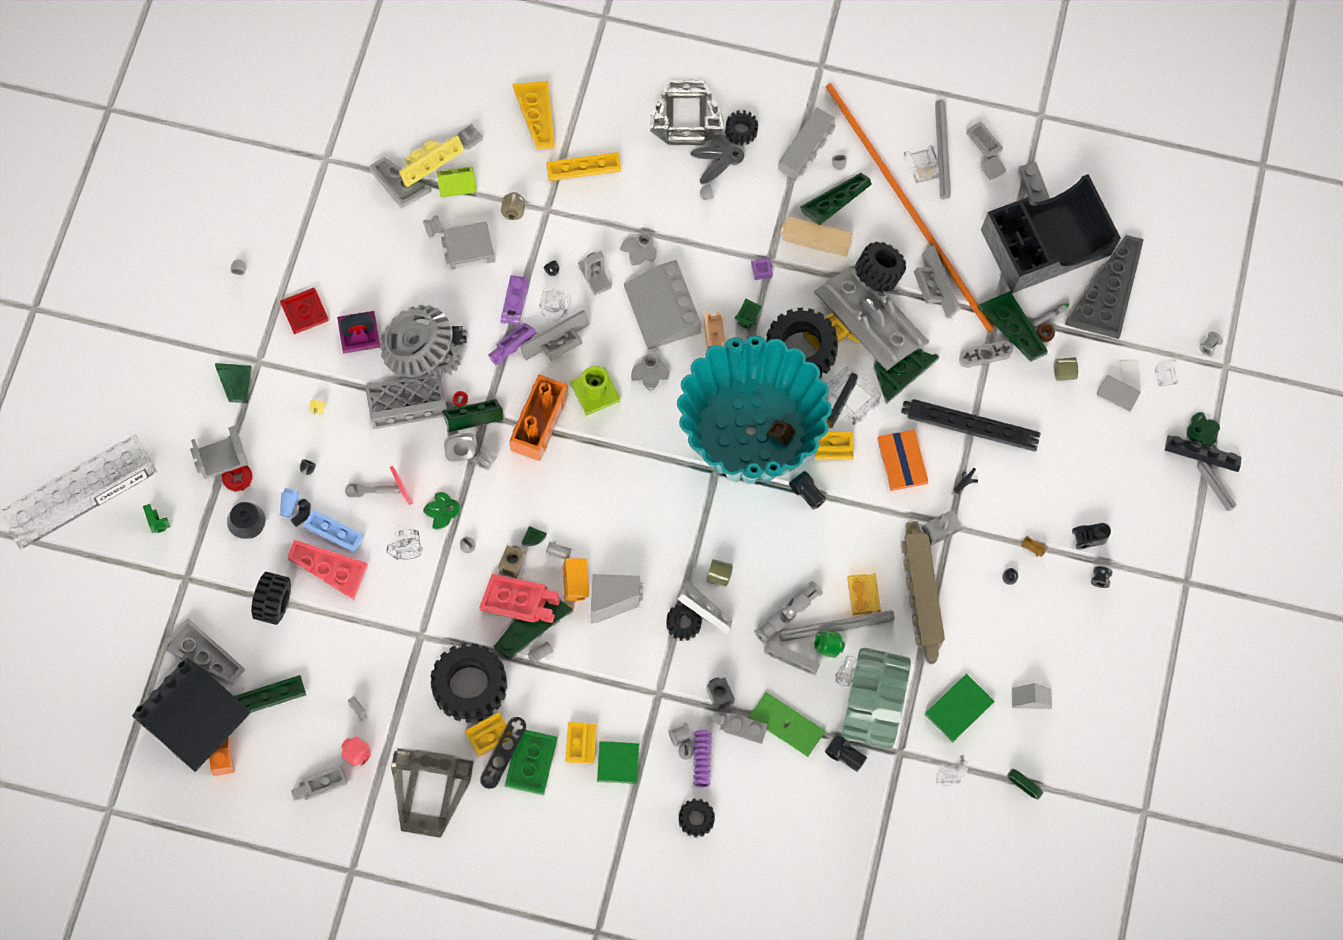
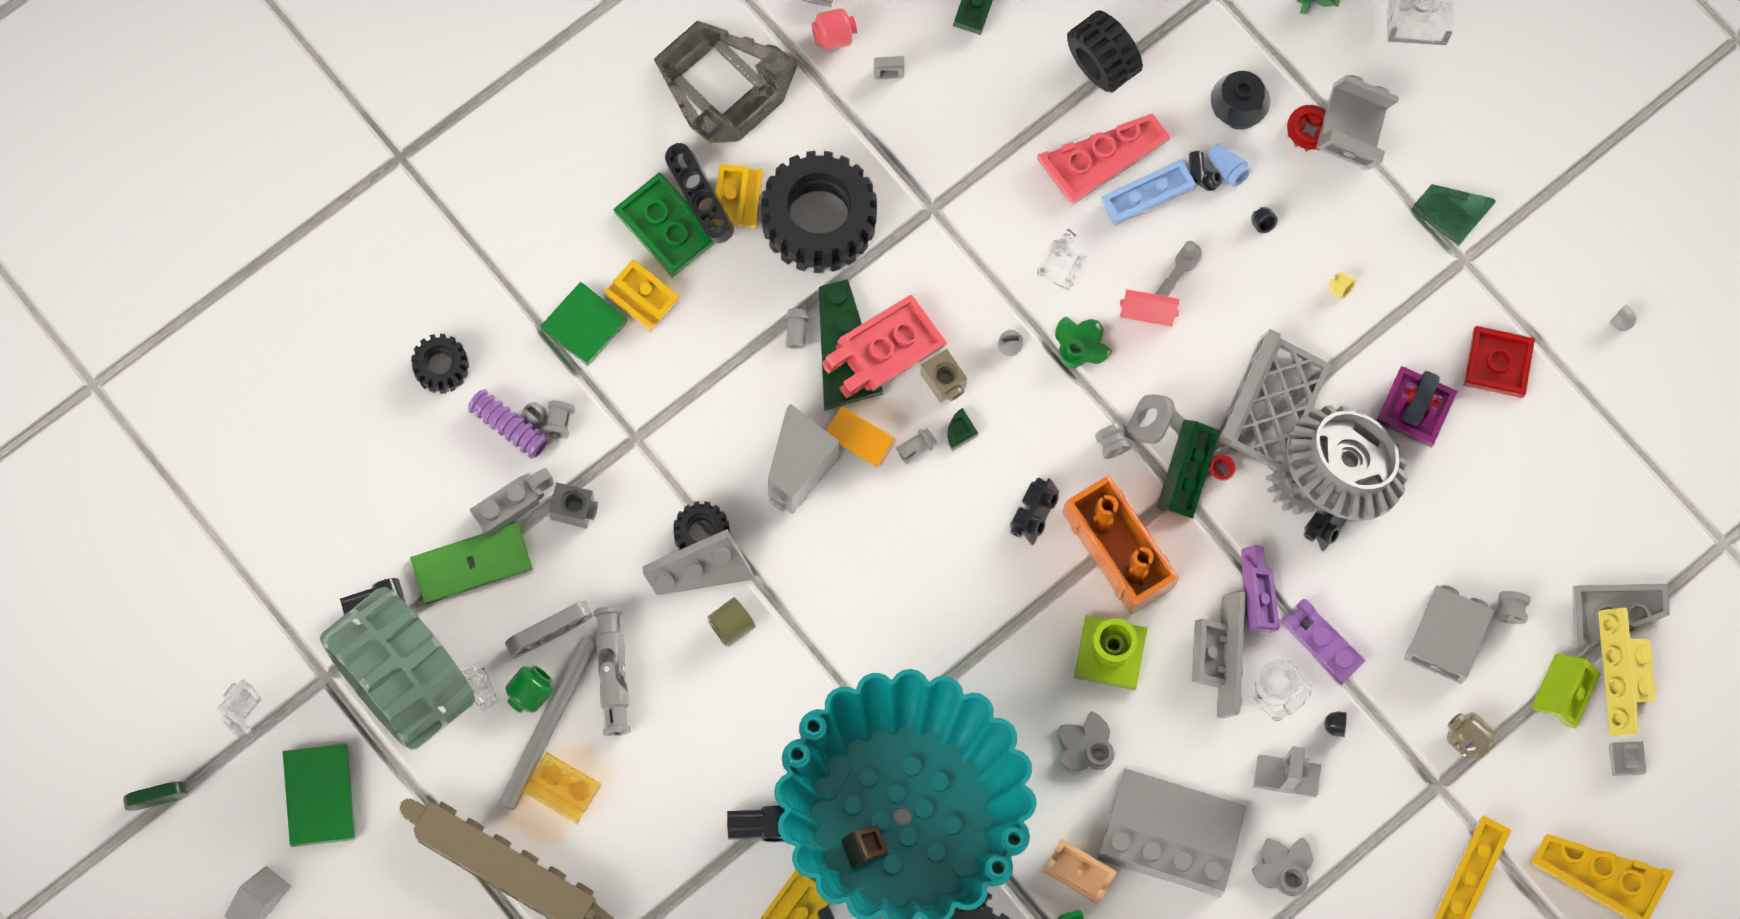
camera: 125 degrees right, 5 degrees up
none -> black hinge [1010,478,1060,545]

